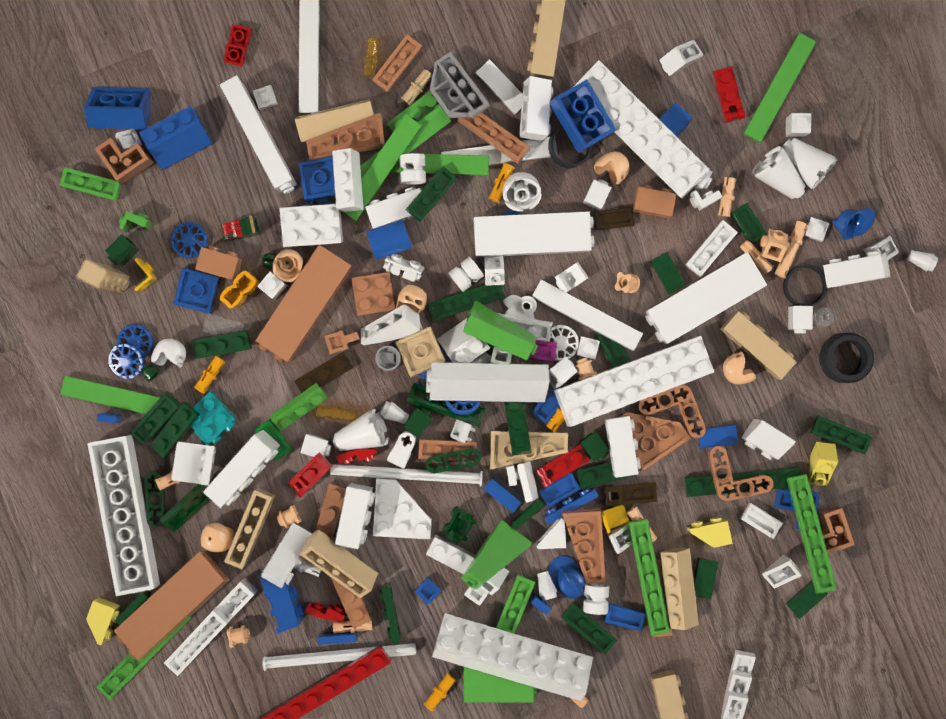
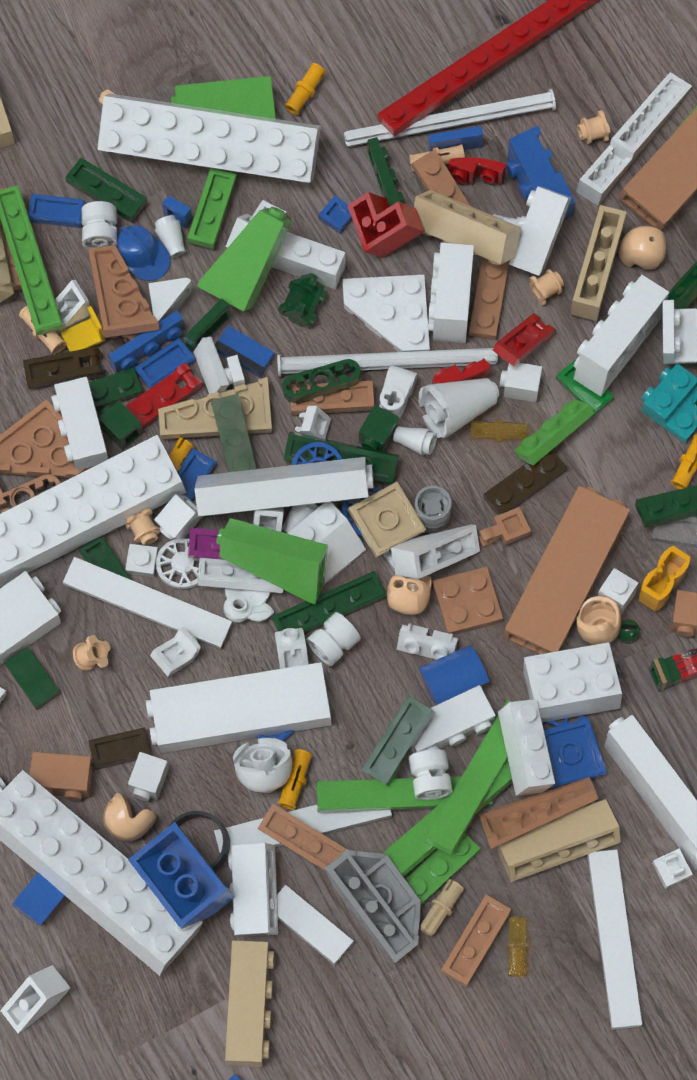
camera: 175 degrees right, 20 degrees down
none -> red brick [347,192,425,258]

